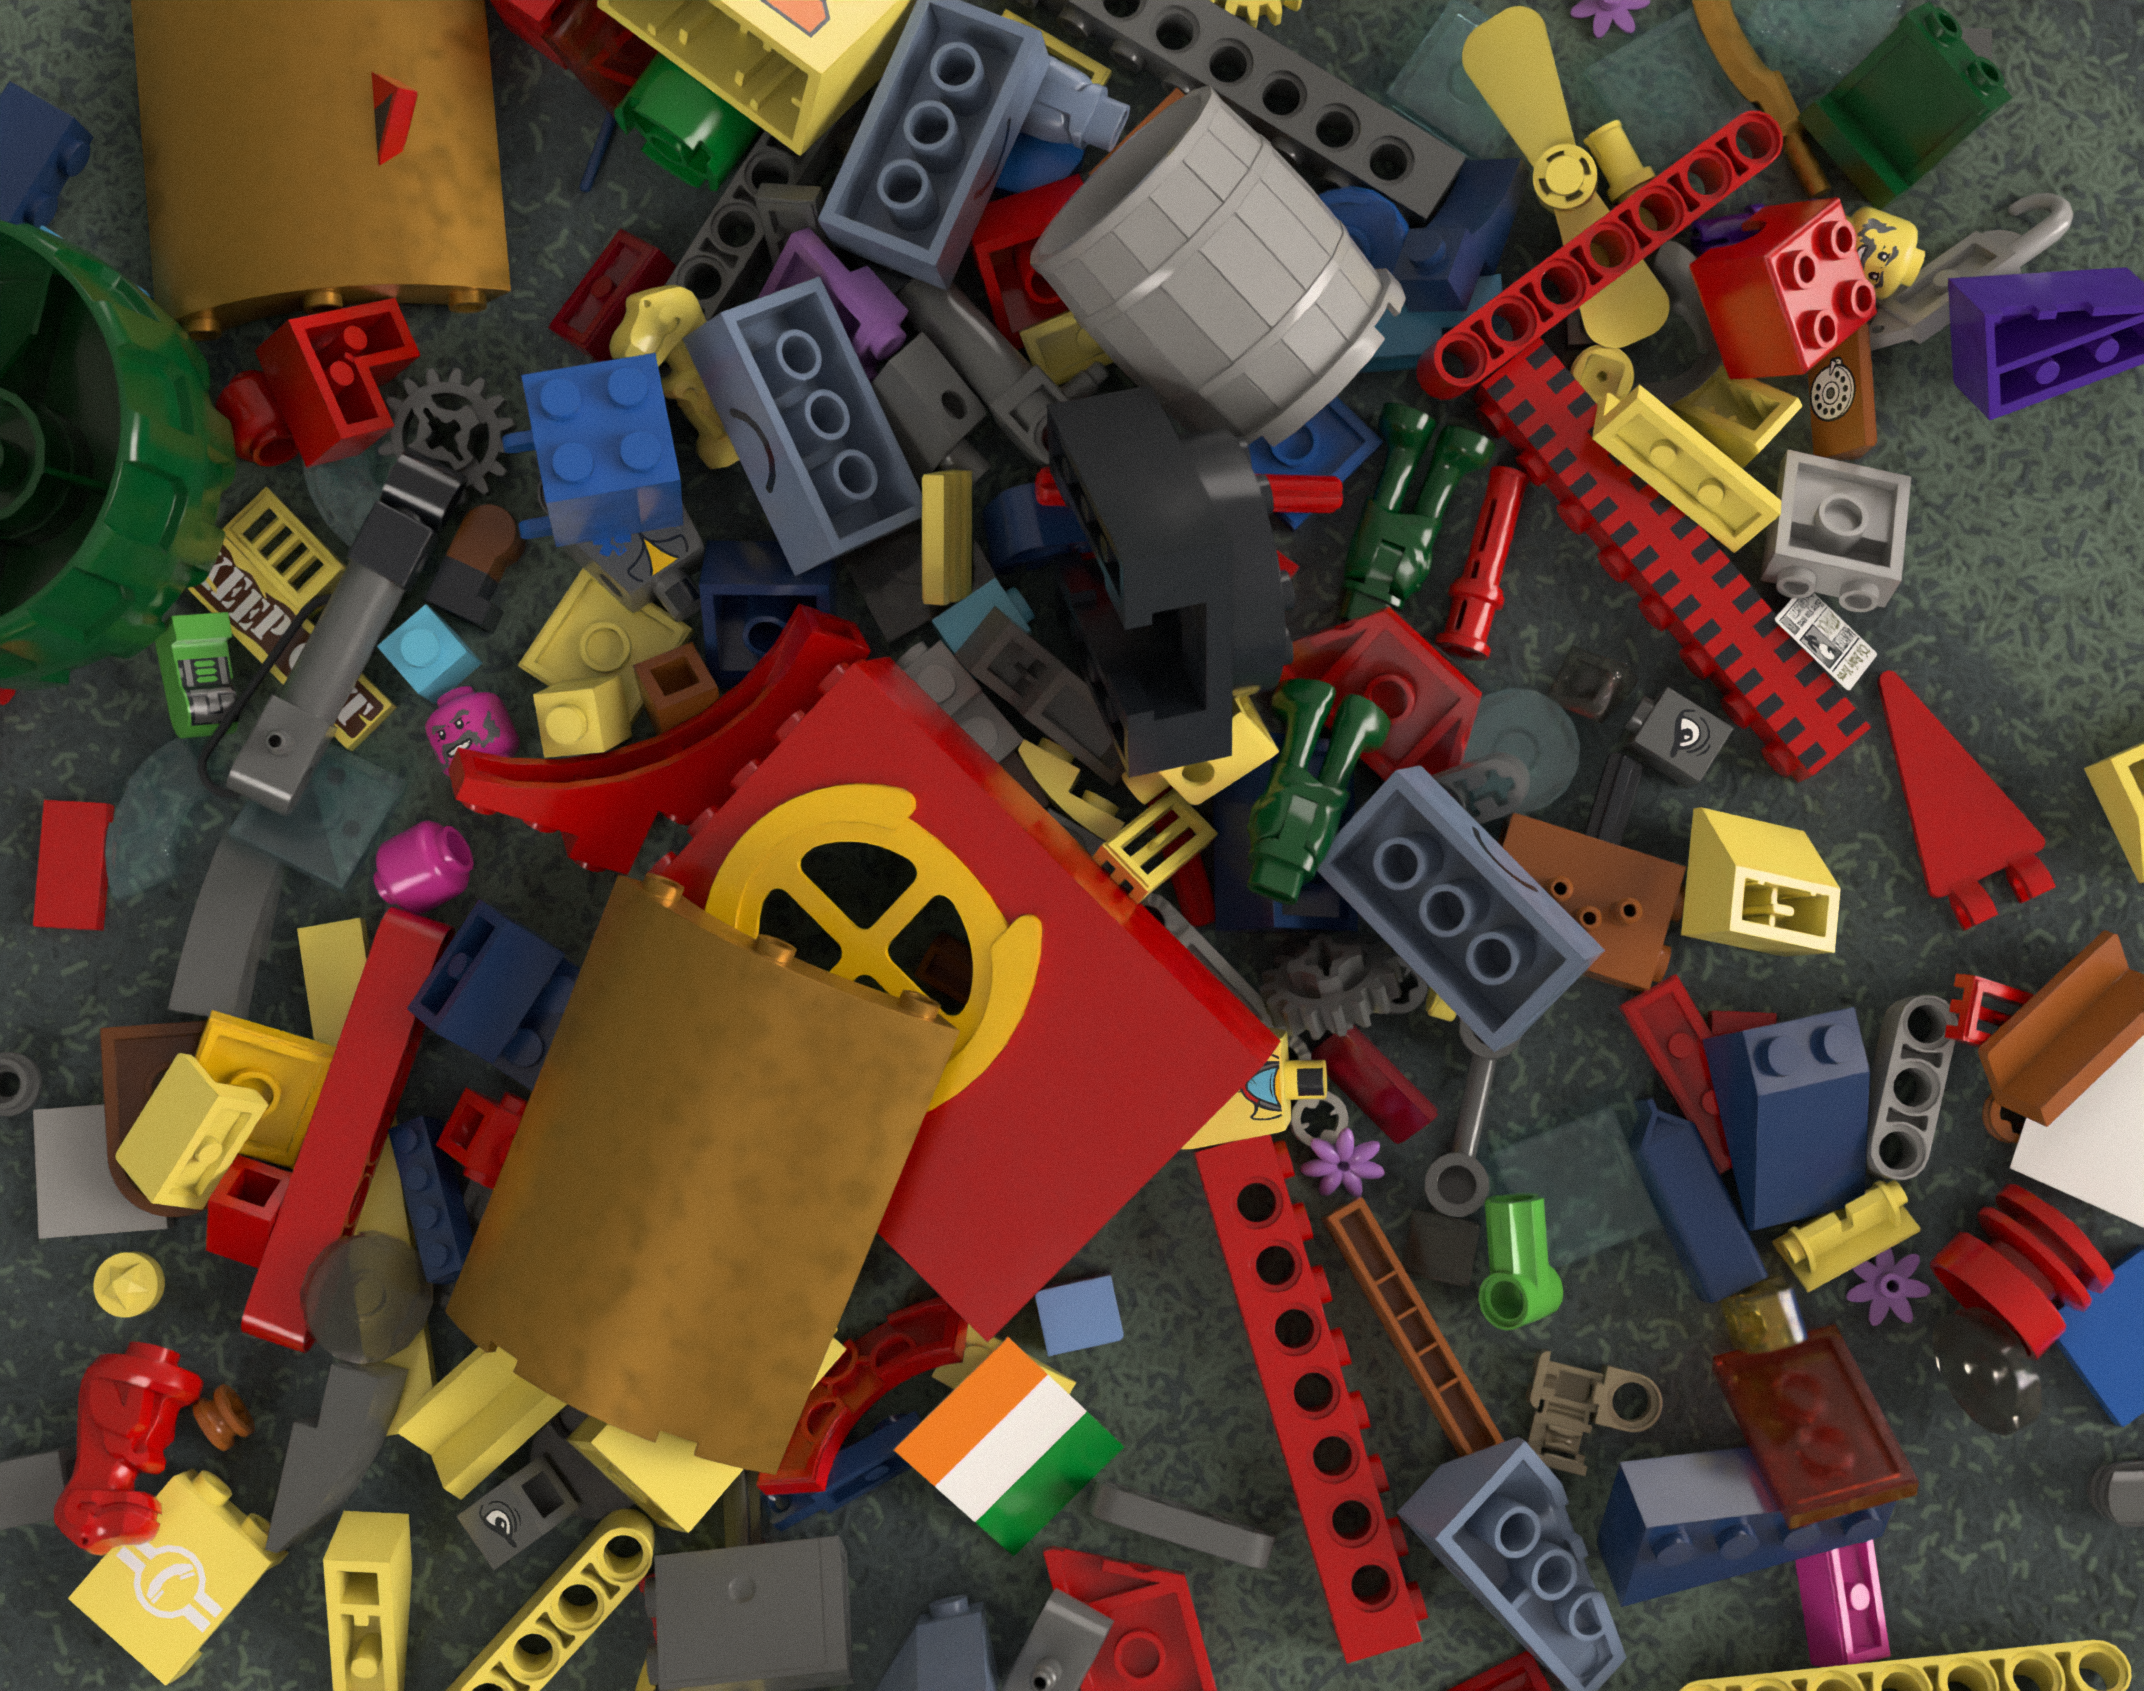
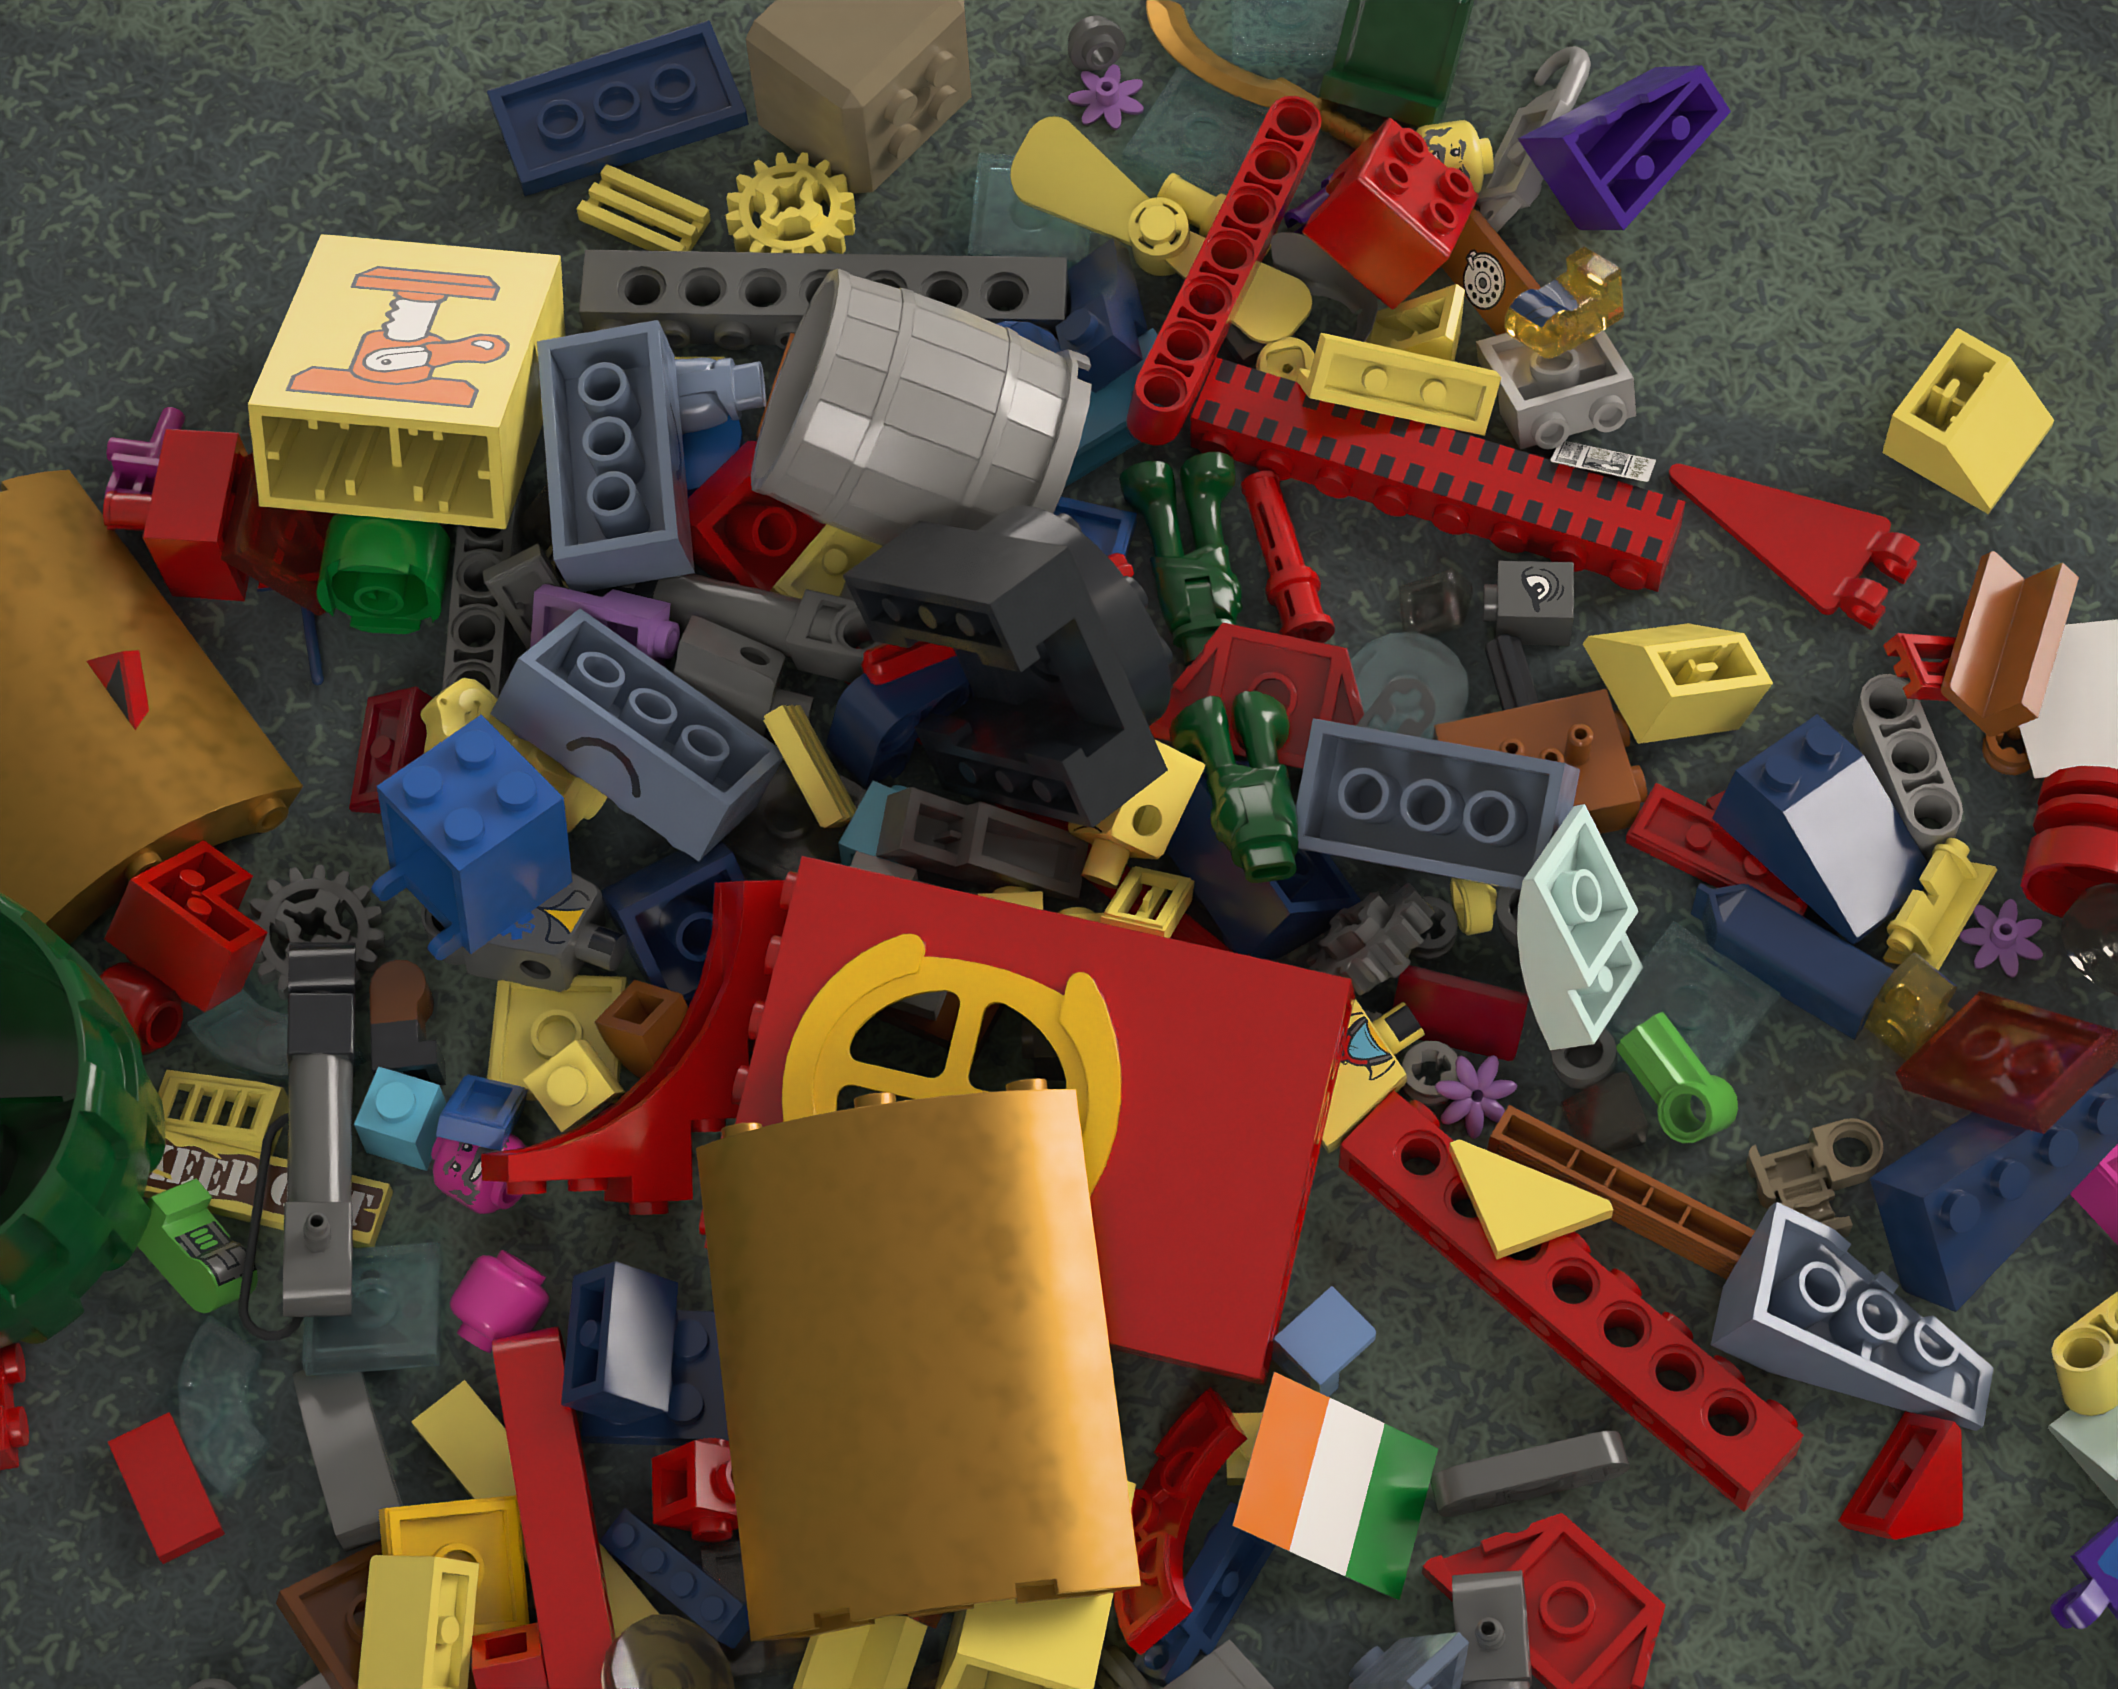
camera: 30 degrees left, 20 degrees down
none -> blue tile [436,1074,528,1151]
none -> light yellow tile [1449,1139,1613,1259]
none -> clear yellow leg [1504,246,1624,359]
none -> light aqua slope [1517,804,1643,1050]

